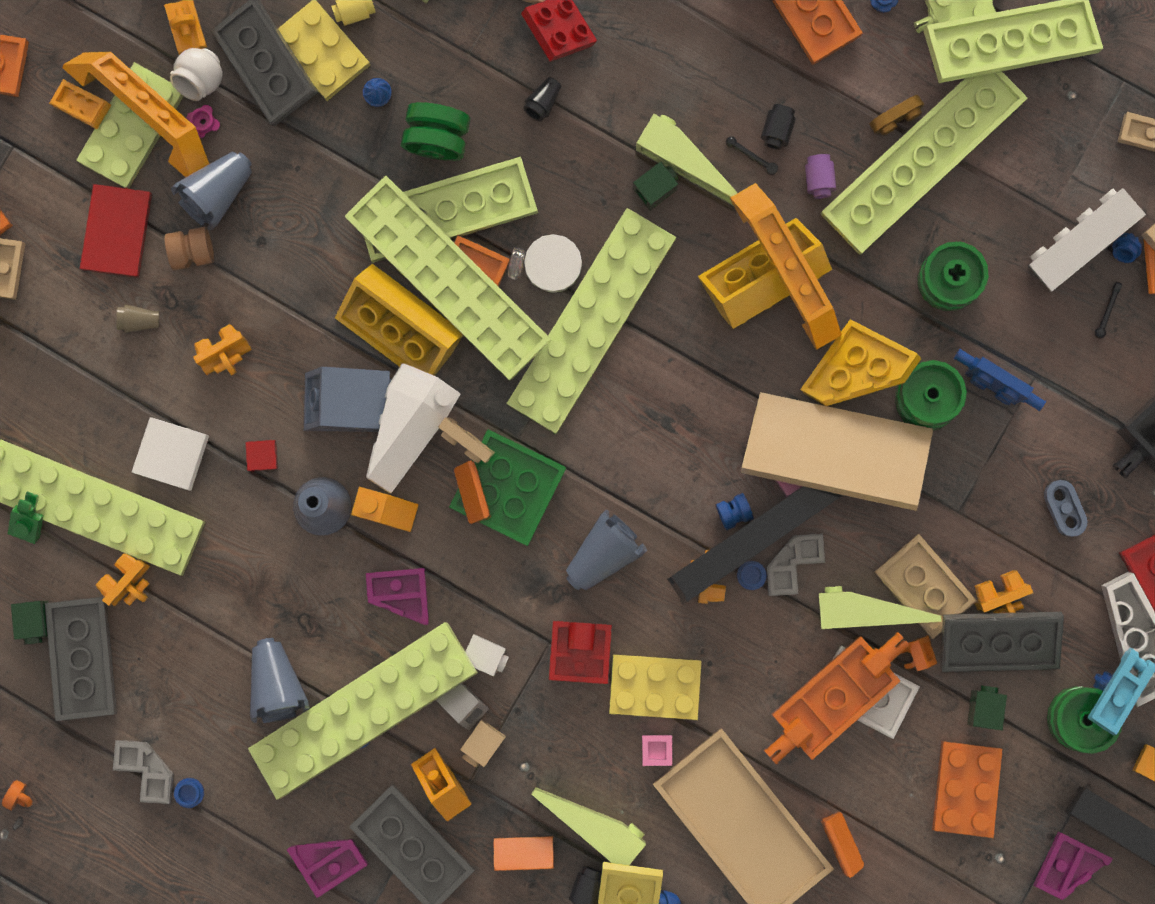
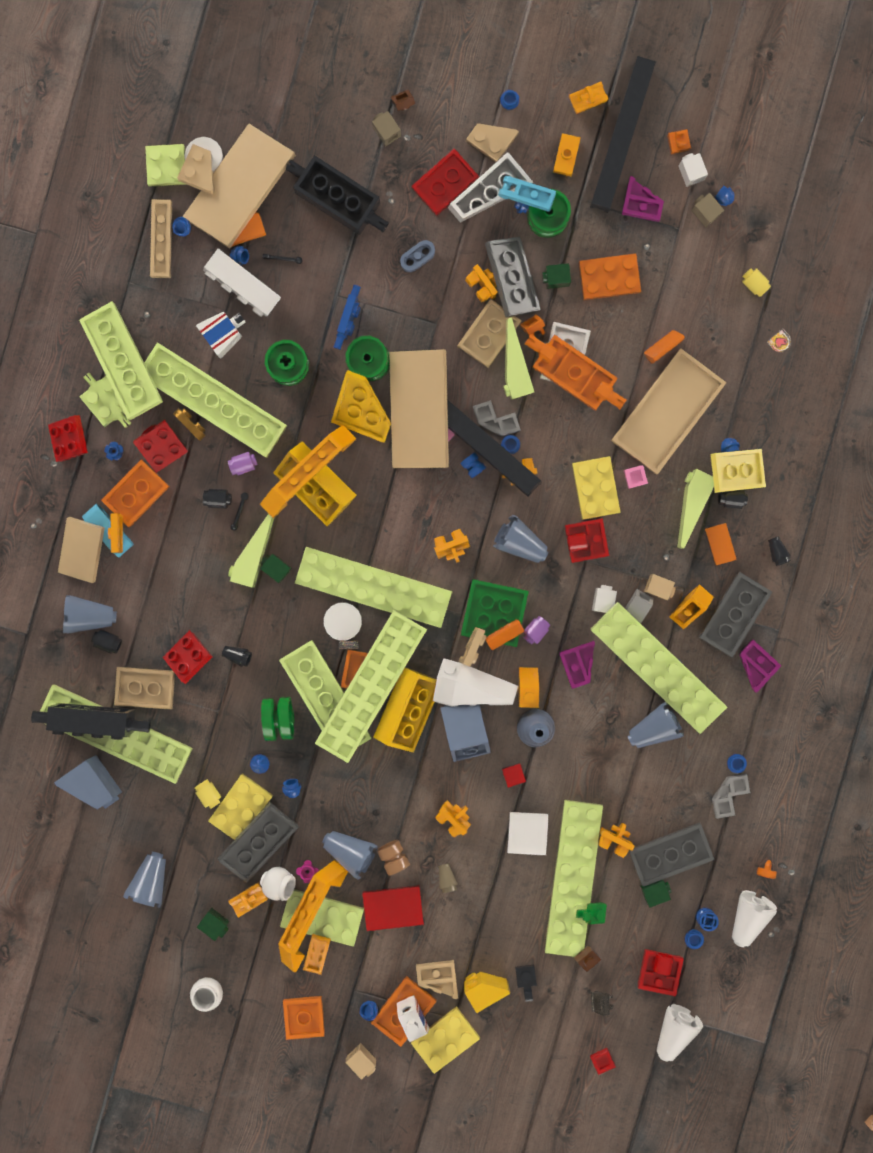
camera: 105 degrees left, 5 degrees up
none -> red plate [133,420,188,473]
none -> torso [196,312,246,358]
none -> blue plate [282,779,301,798]
none -> light orange hips [434,529,470,563]
none -> medium lavender brick [523,616,551,645]

